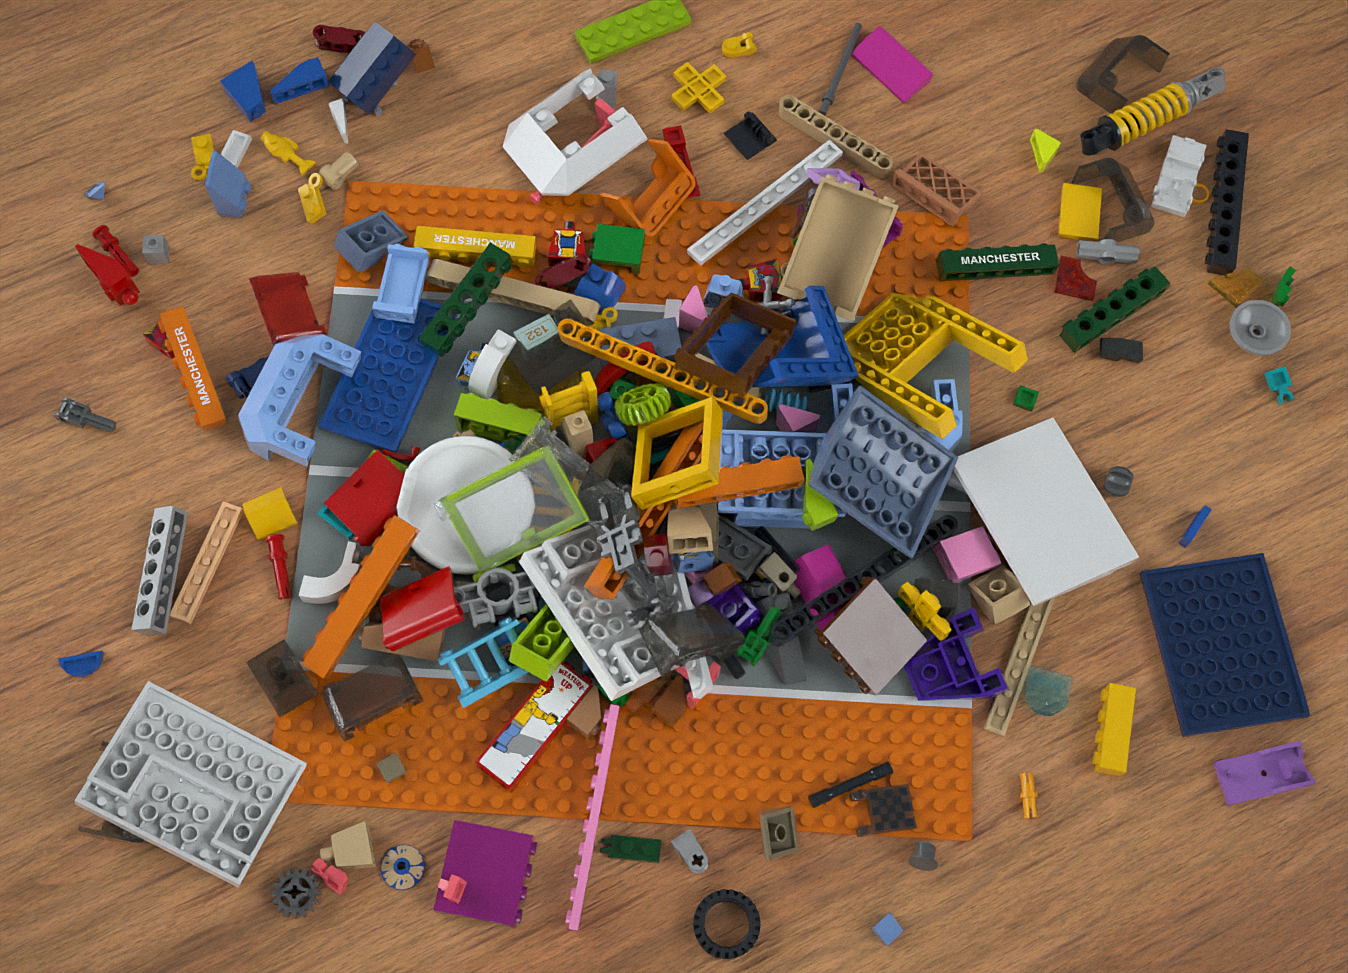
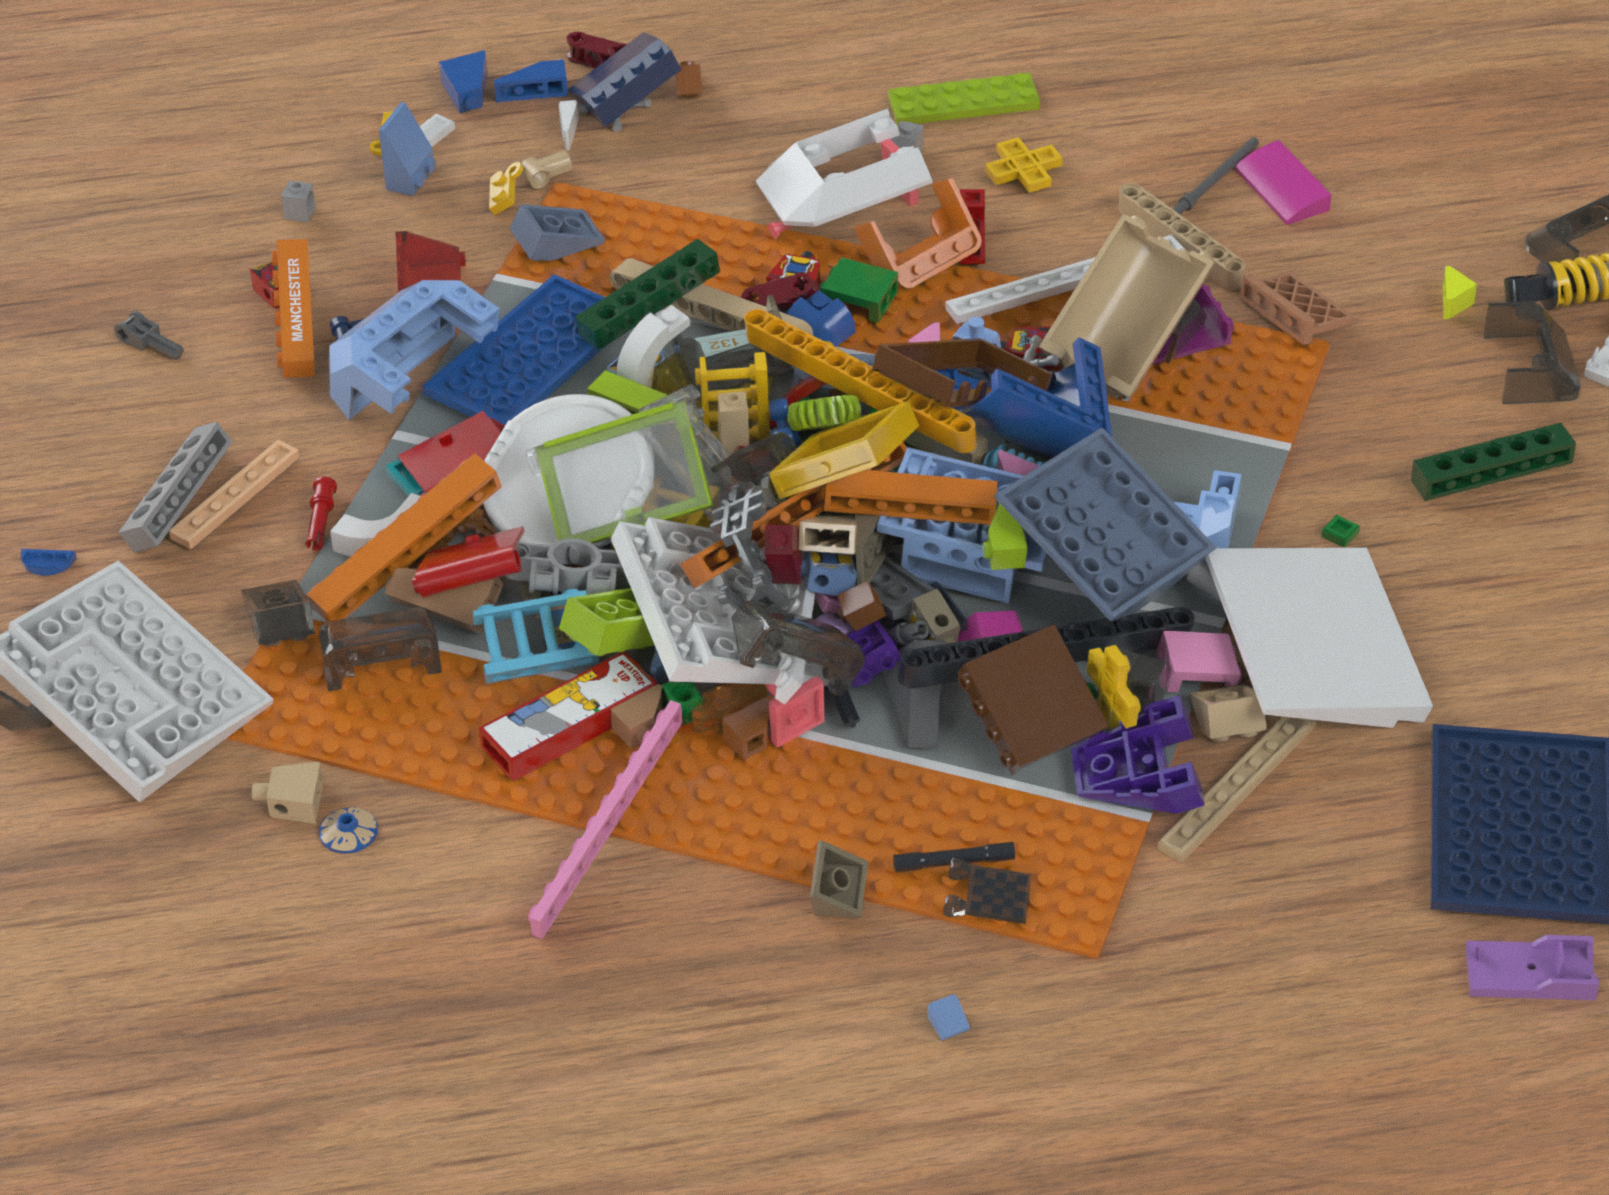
camera: 20 degrees right, 25 degrees down
red slope [74,244,140,306] -> none
medium blue slope [84,182,105,200] -> none
red pin [92,225,140,278] -> none
yellow slope [243,487,297,541] -> none
yellow animal [260,131,315,176] -> none
dark grey gear [271,868,322,919] -> none
coral plate [311,858,349,895] -> none
light blue panel [372,244,430,323] -> none
dark tan tile [376,753,407,784] -> none
yellow brick [414,226,537,268] -> none
magenta panel [433,820,537,928] -> none
coral tile [437,875,467,904] -> none
dark green hinge [600,835,661,863] -> none
light grey piece [671,829,708,874] -> none
black tyre [693,889,761,959] -> none
yellow plate [722,32,757,58] -> none
black hinge [724,111,777,160] -> none
green connector [736,606,782,667] -> none
yellow wedge [844,293,1028,439] -> none
dark grey piece [909,842,938,871] -> none
dark green brick [936,243,1060,281] -> none
light orange pin [1019,773,1038,819] -> none
clear light blue slope [1024,666,1074,716] -> none
clear red tile [1054,256,1097,301] -> none
yellow tile [1058,183,1102,242] -> none
light grey piece [1076,239,1139,265] -> none
yellow brick [1092,683,1136,777] -> none
pearl dark grey slope [1100,338,1143,363] -> none
dark grey piece [1104,466,1134,497] -> none
blue tile [1179,505,1212,548] -> none

